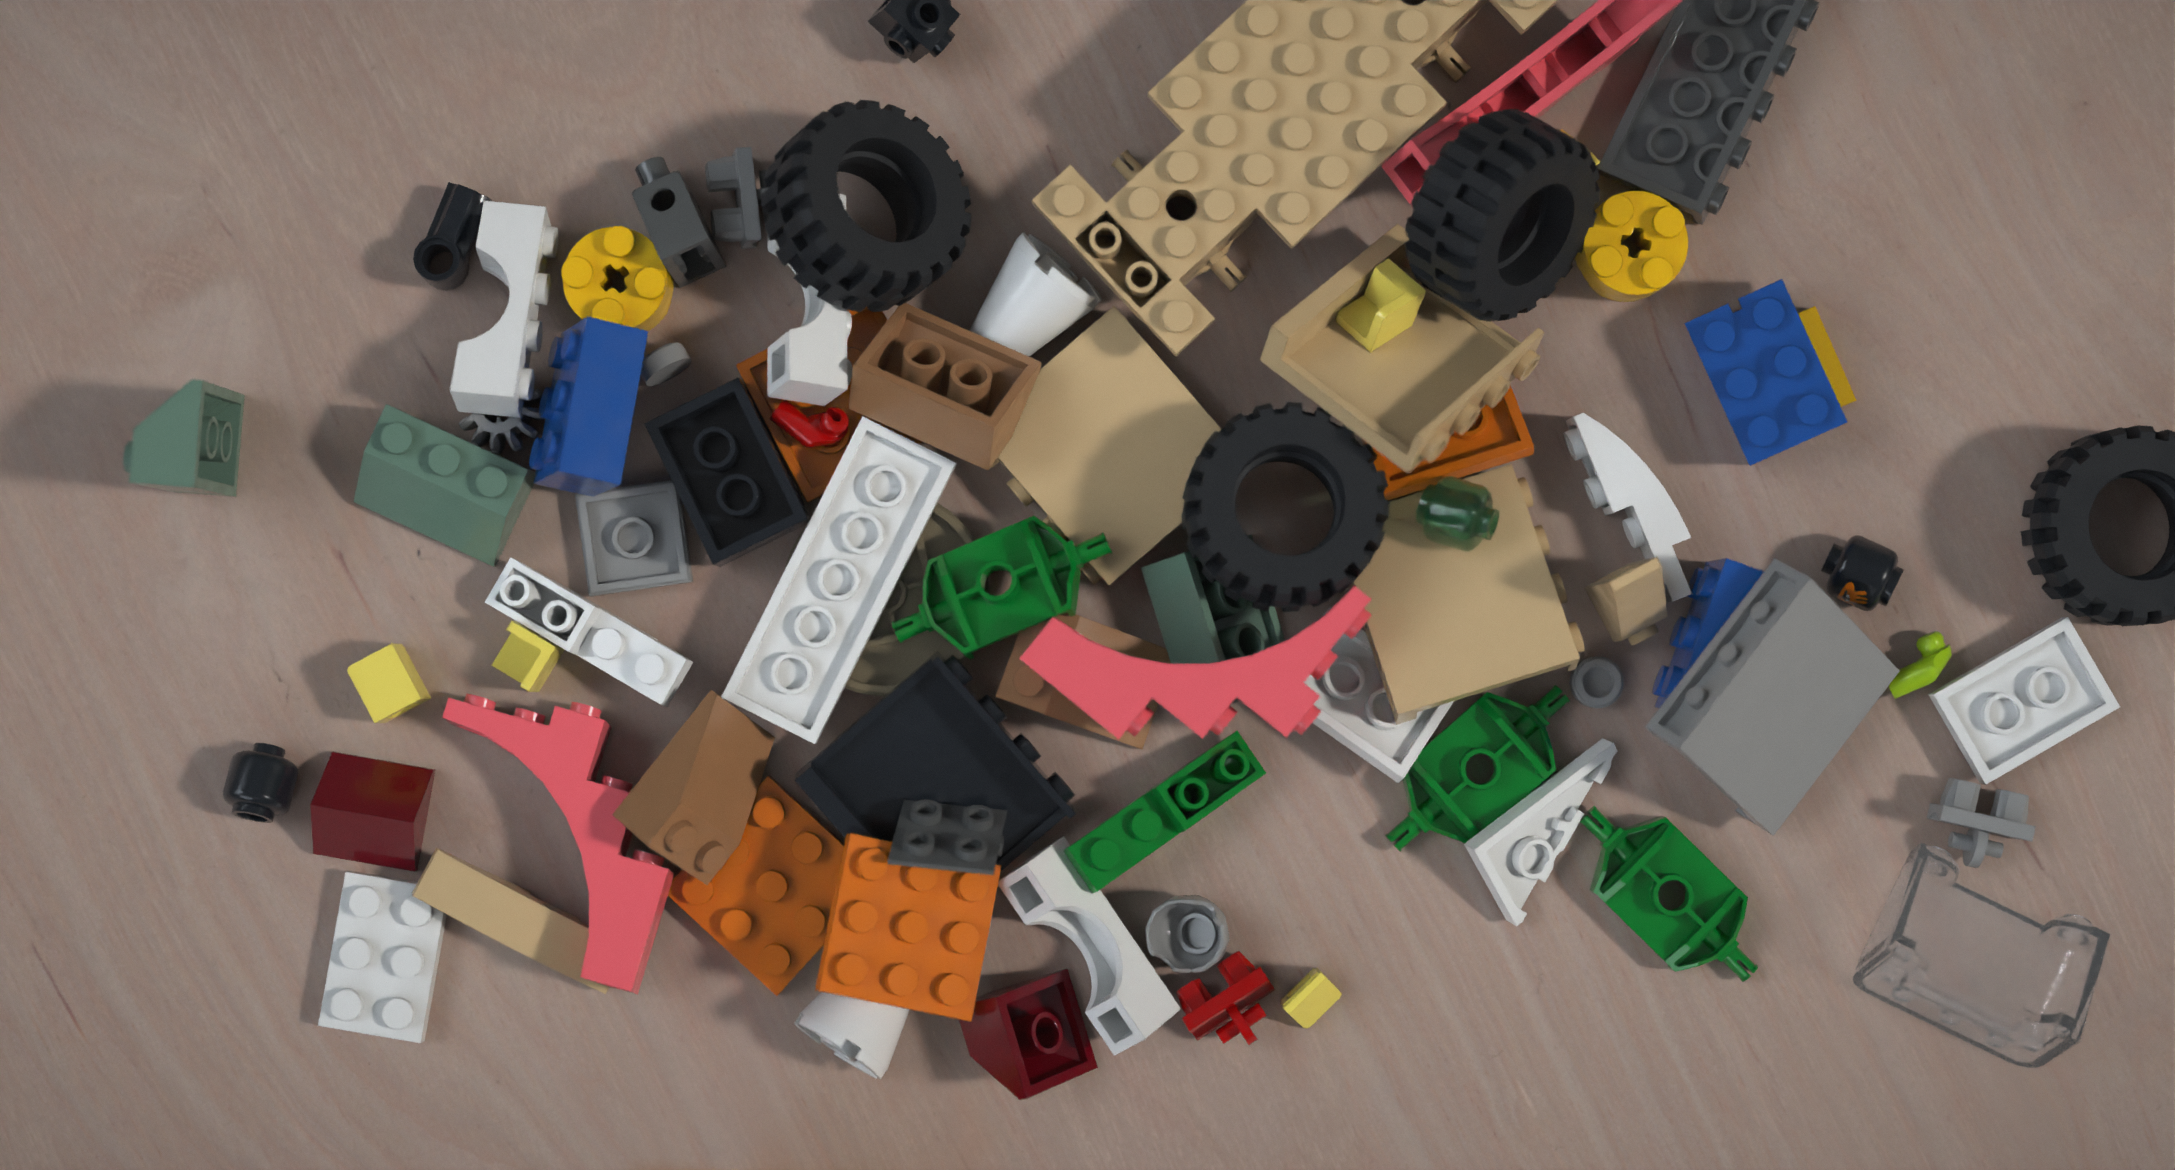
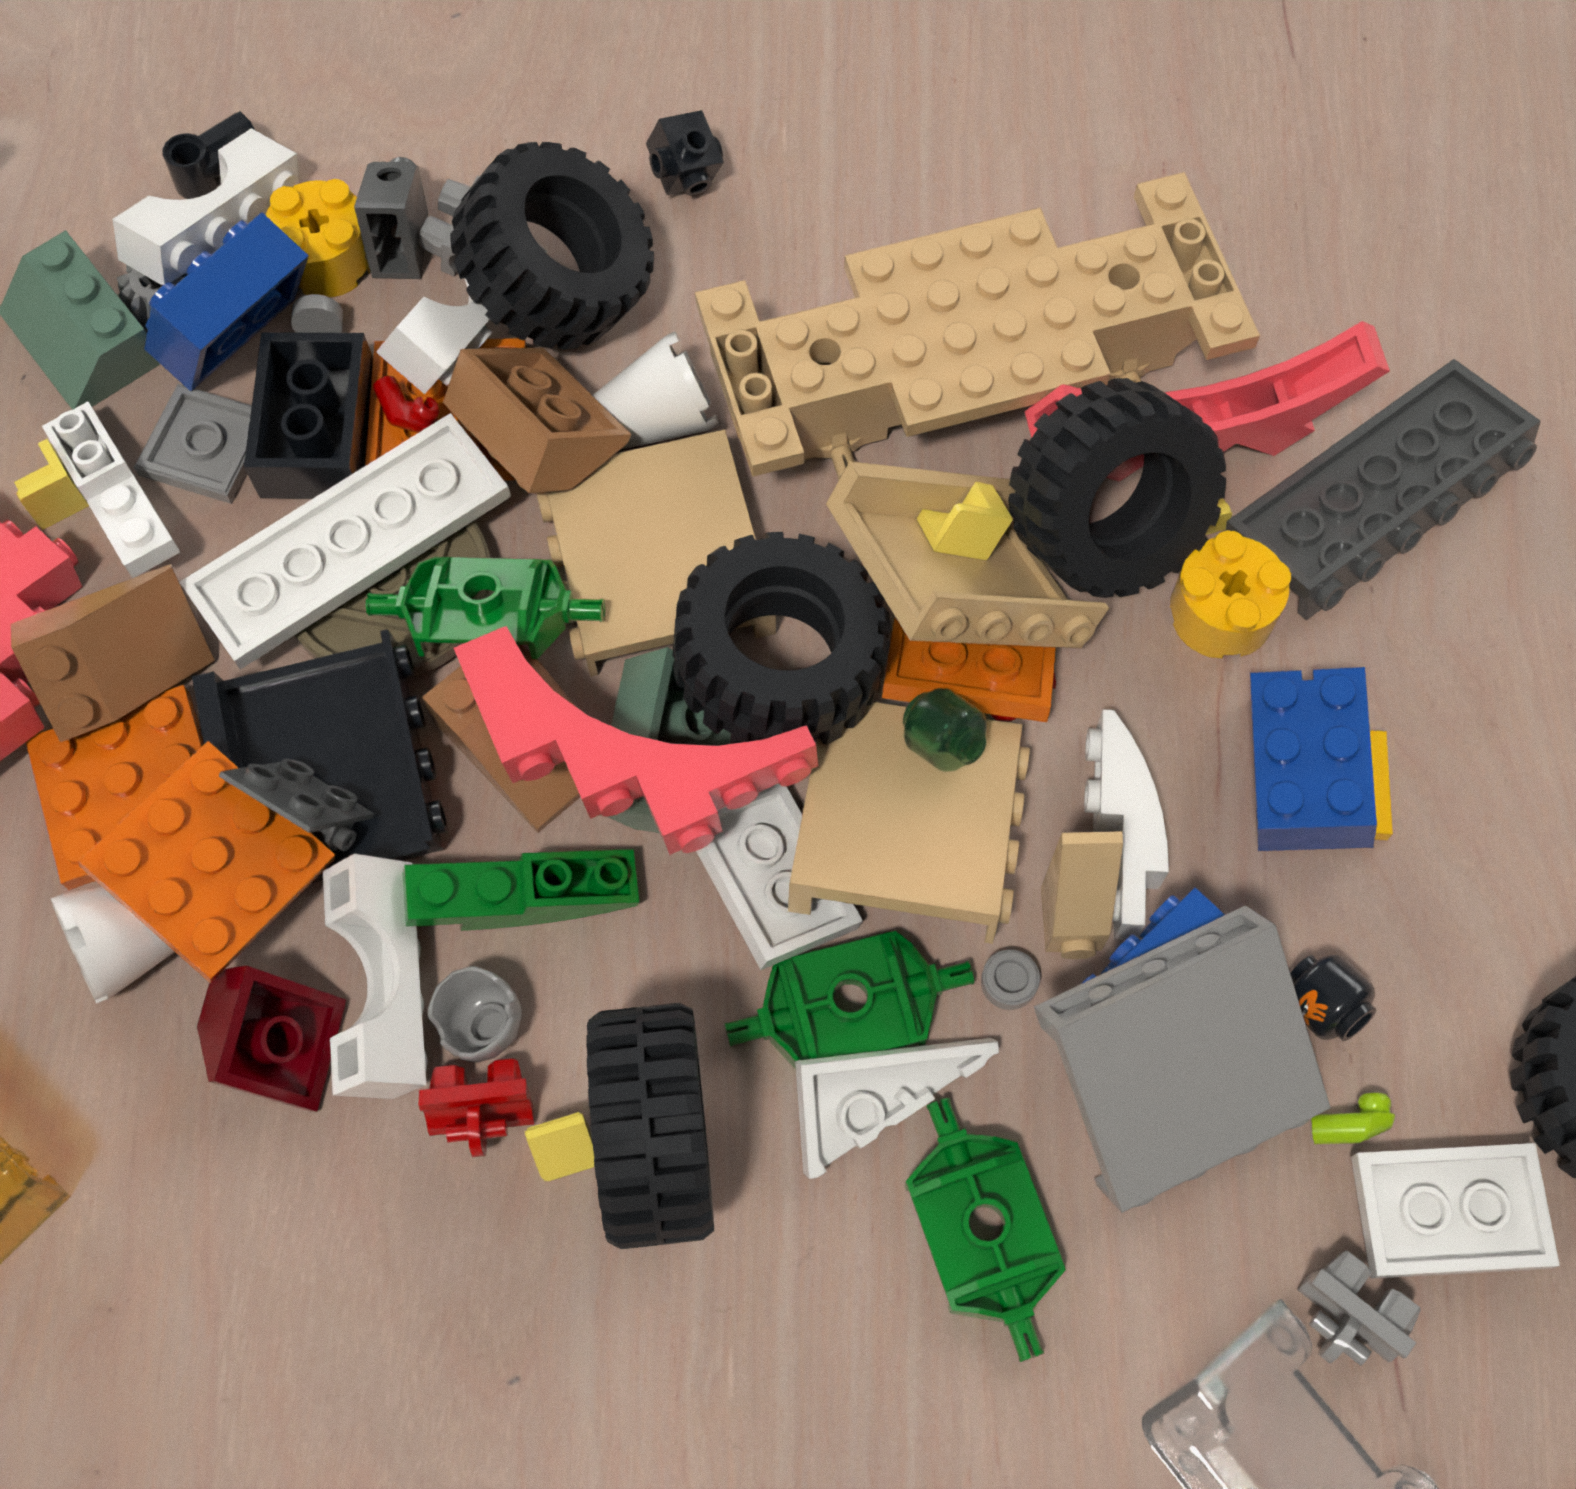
camera: 30 degrees right, 20 degrees down
none -> black tyre [586,1003,714,1249]

